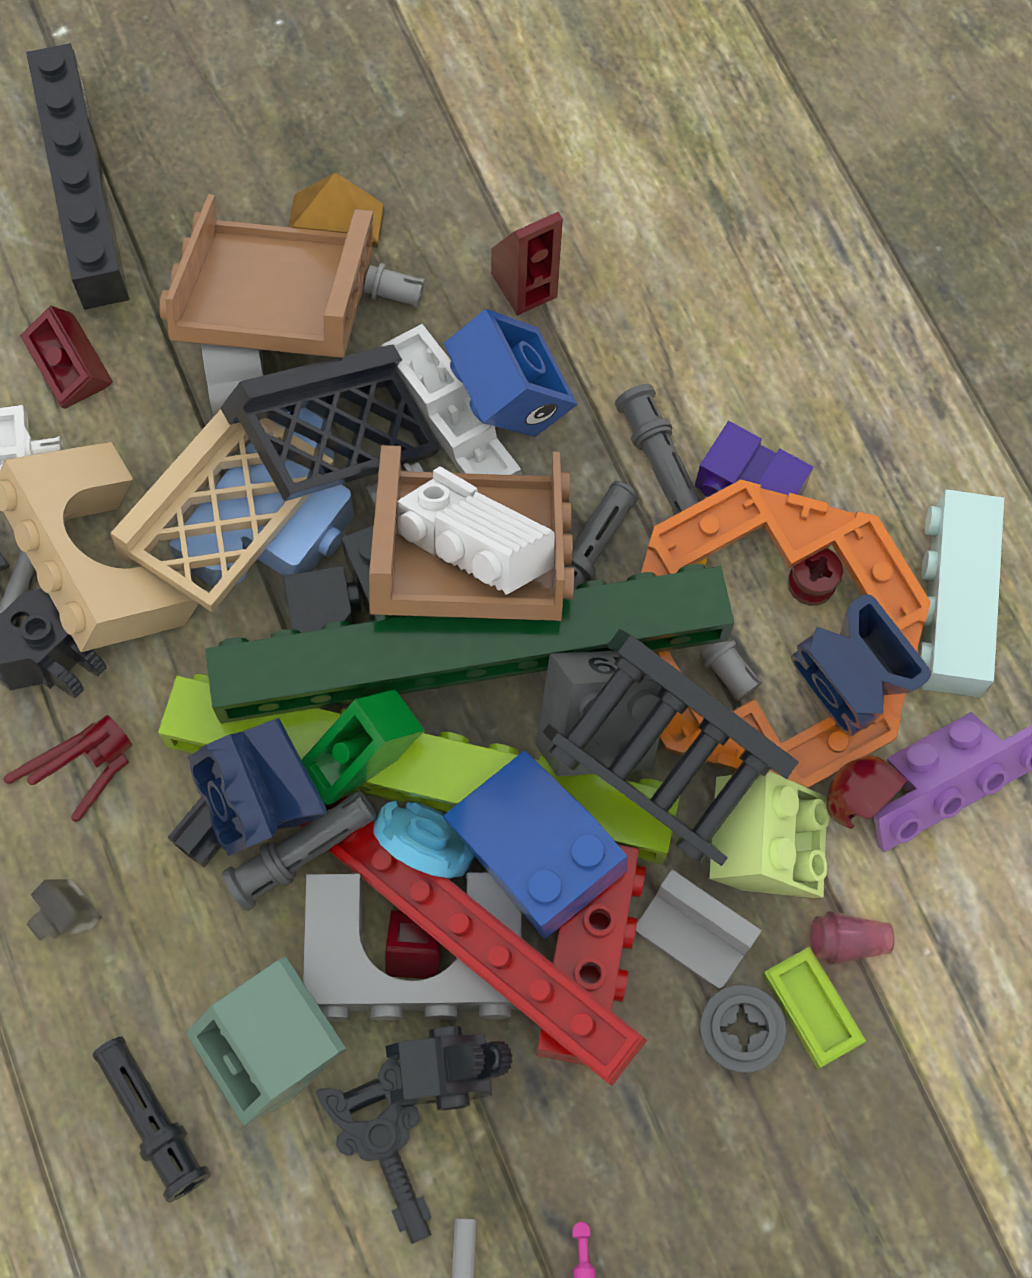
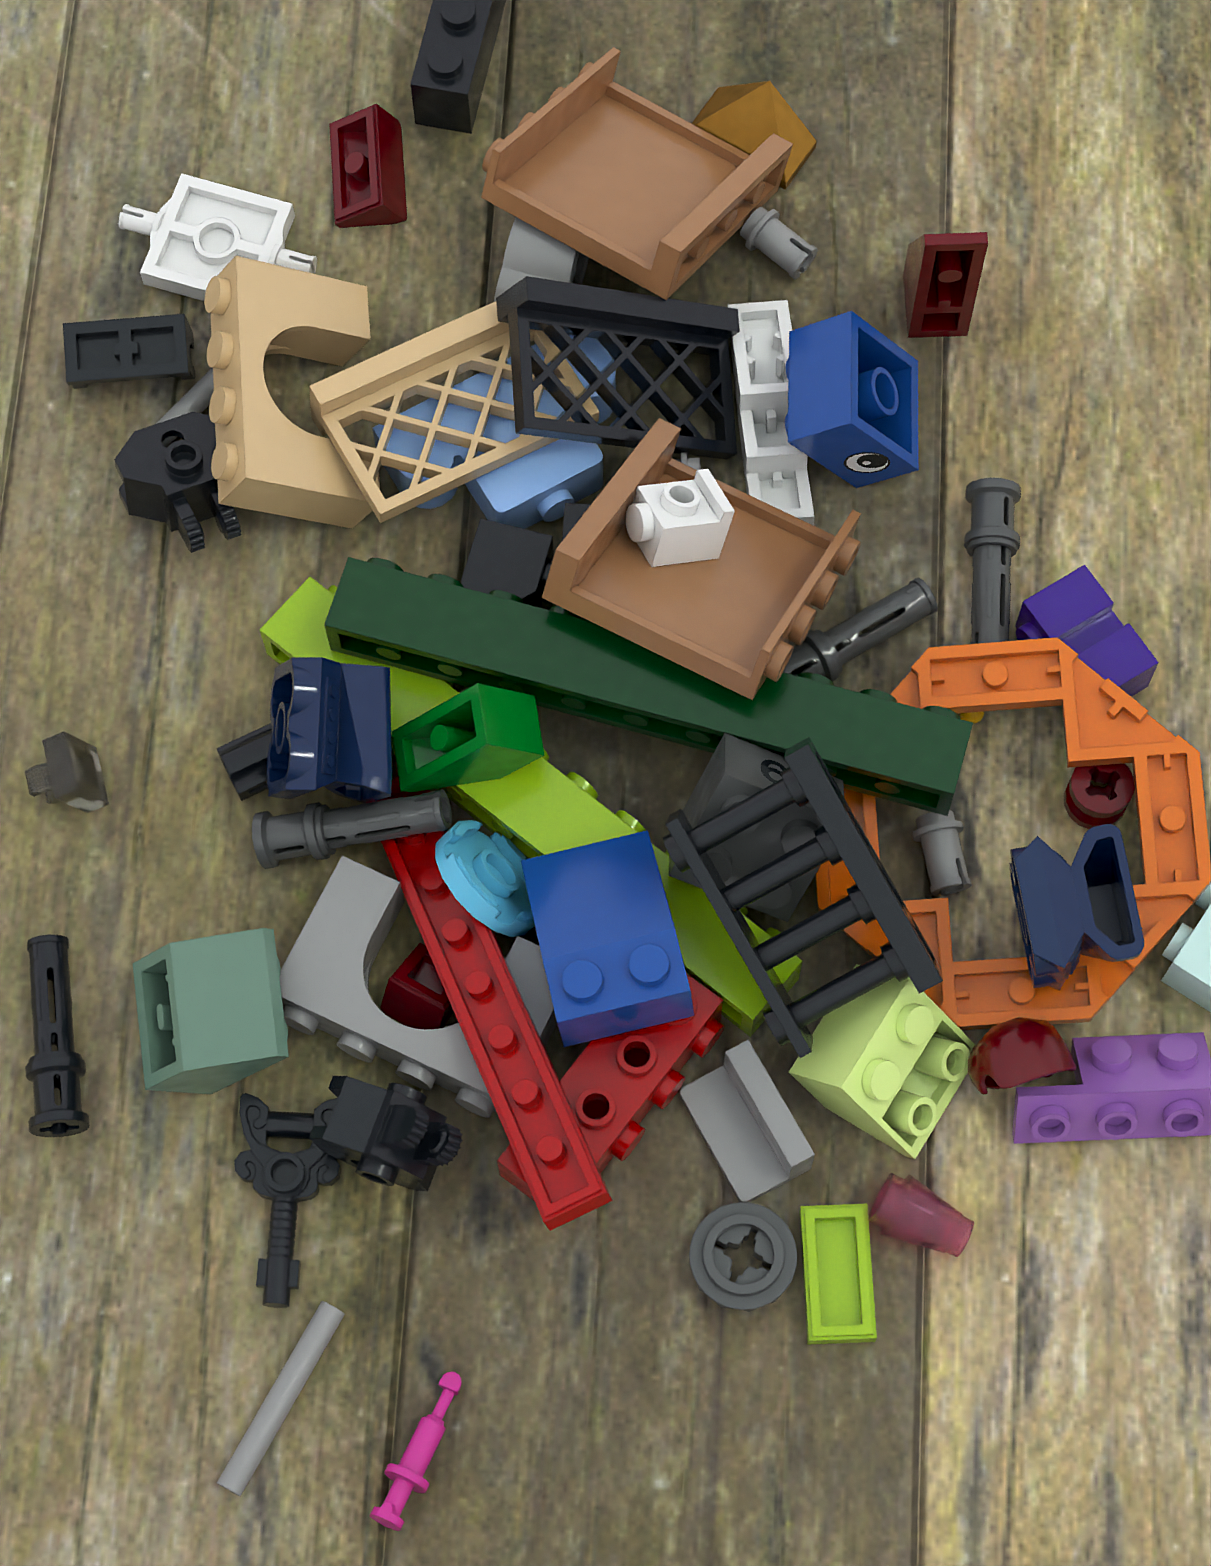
camera: 30 degrees right, 0 degrees up
dark red plant [3,715,133,822] -> none
white brick [435,492,555,595] -> none

